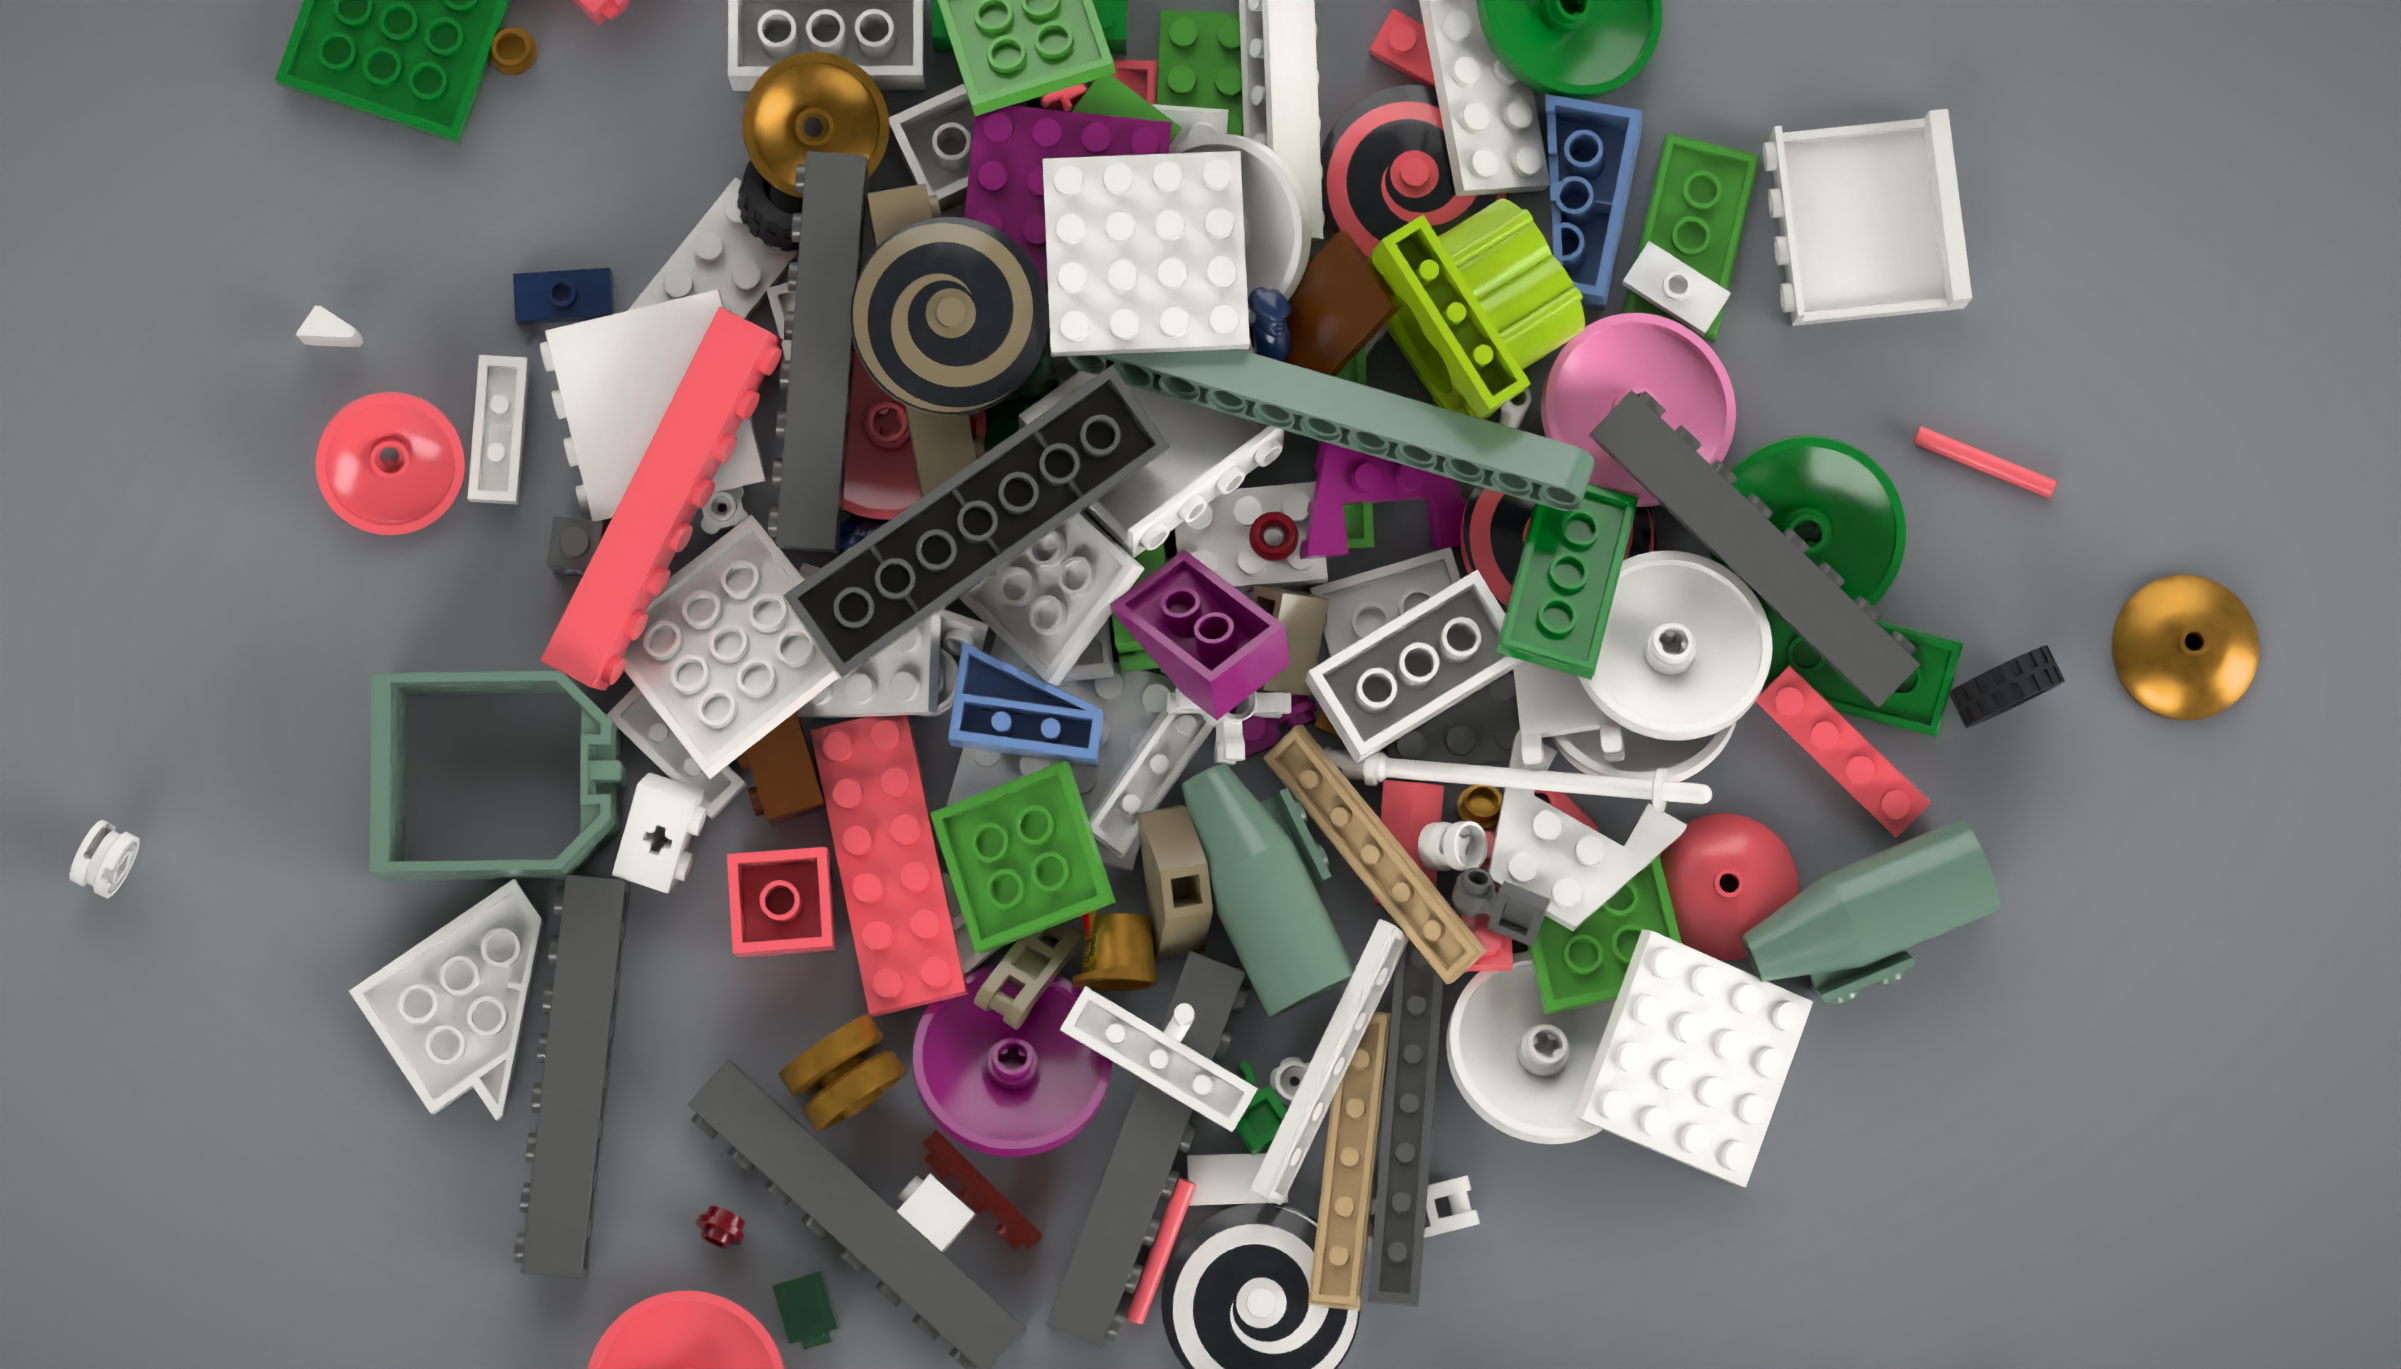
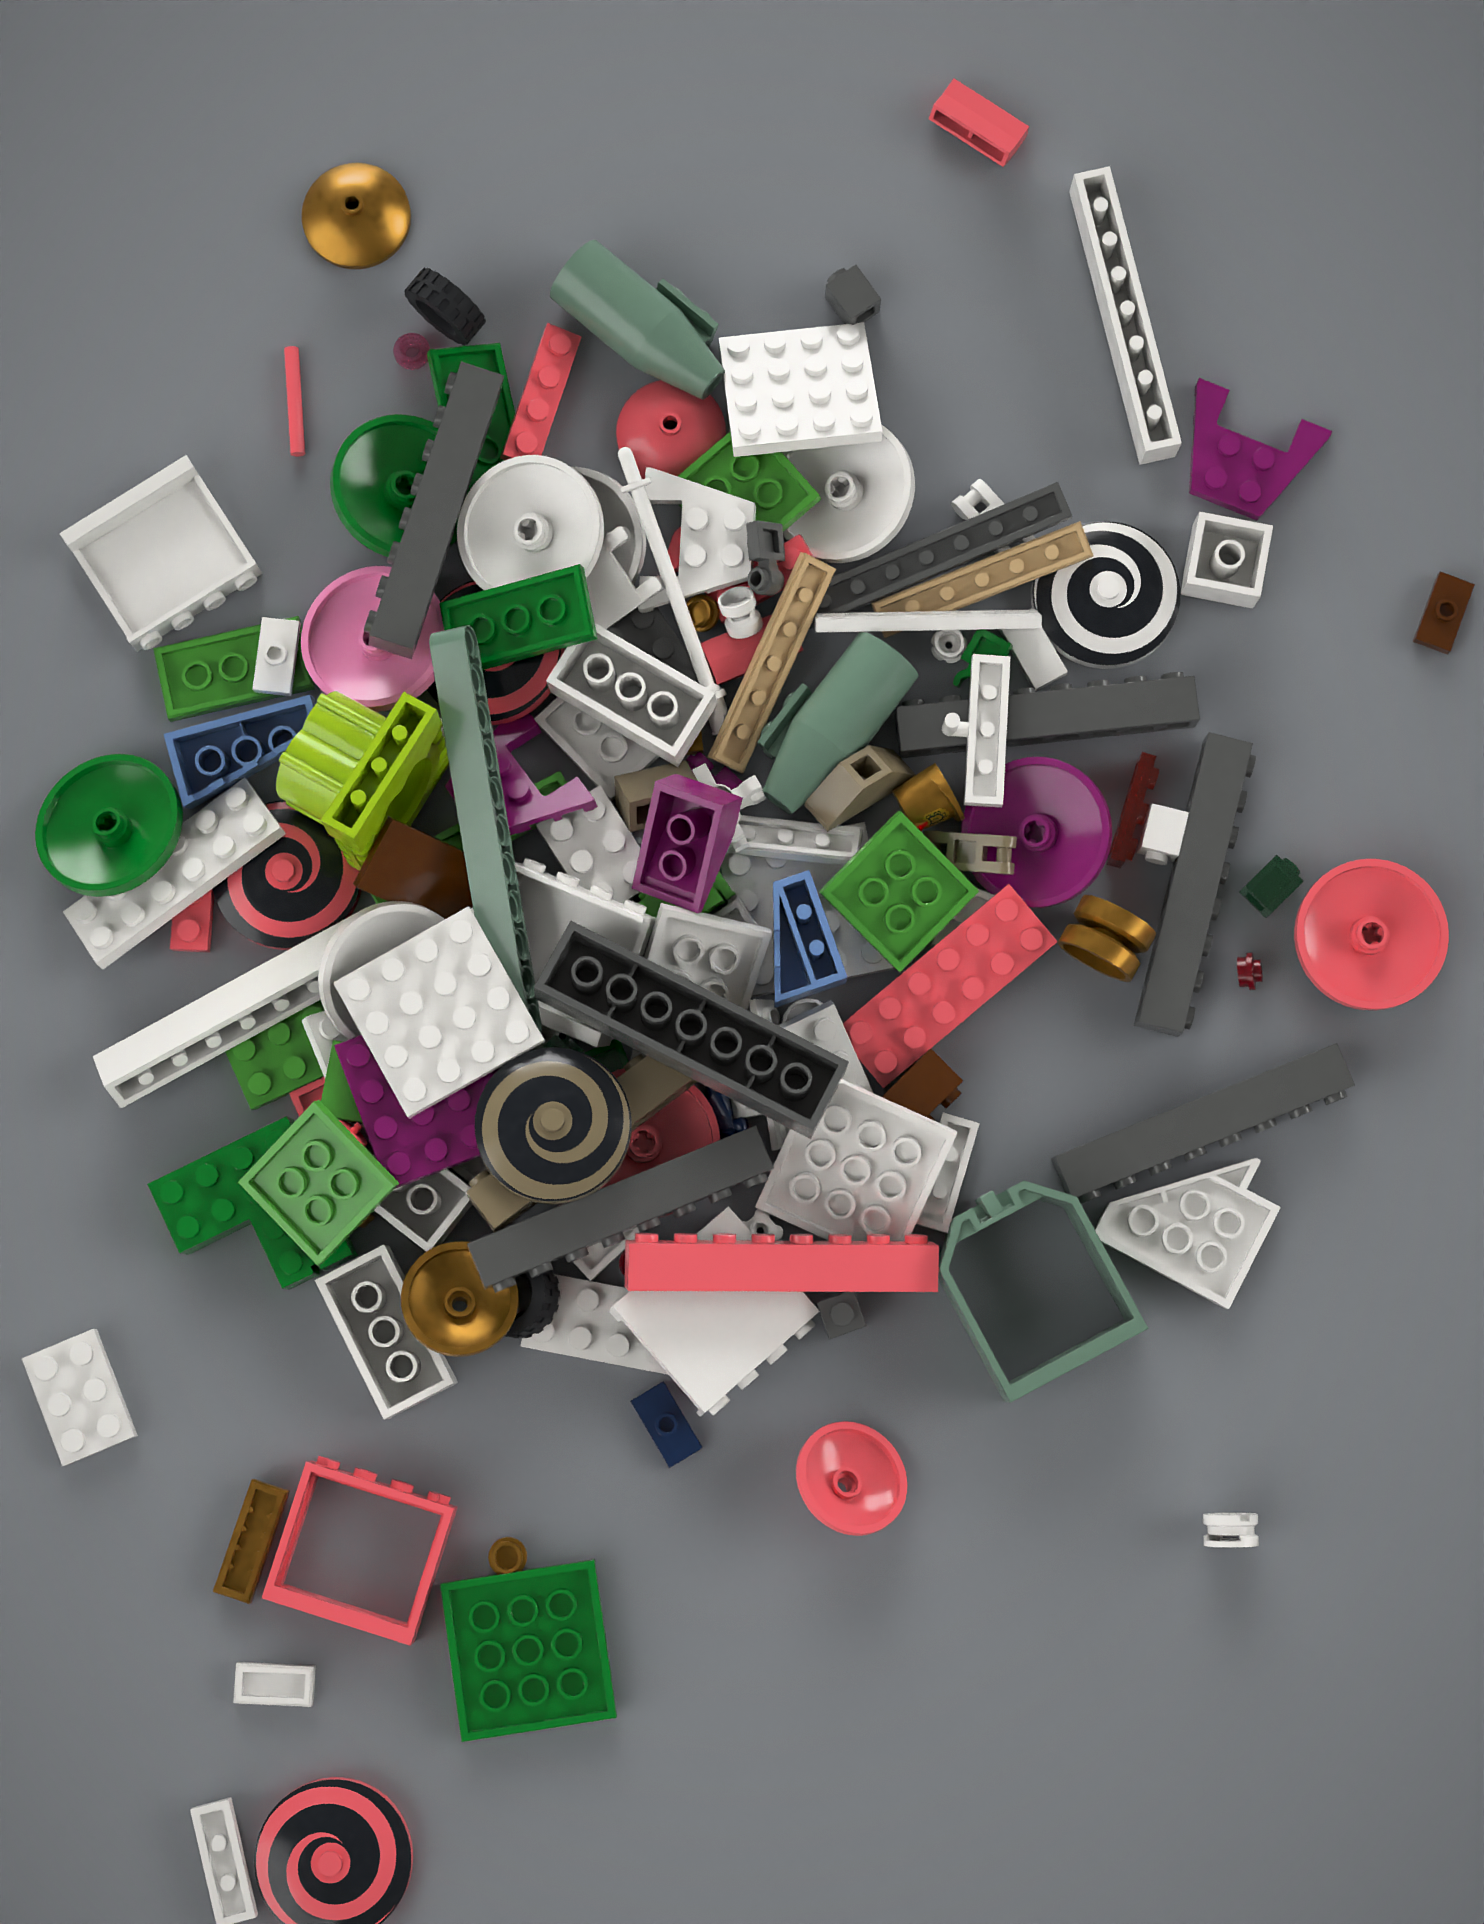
camera: 115 degrees left, 0 degrees up
white slope [296,305,364,348] -> none
white plate [467,355,530,505] -> none
white brick [612,772,707,894] -> none
coral brick [727,847,837,958] -> none
coral bar [1125,1177,1196,1325] -> none
dark blue arm [1248,287,1291,362] -> none
dark red plate [1249,512,1299,562] -> none
none -> clear pink plate [393,333,430,370]
none -> dark grey brick [825,264,881,325]

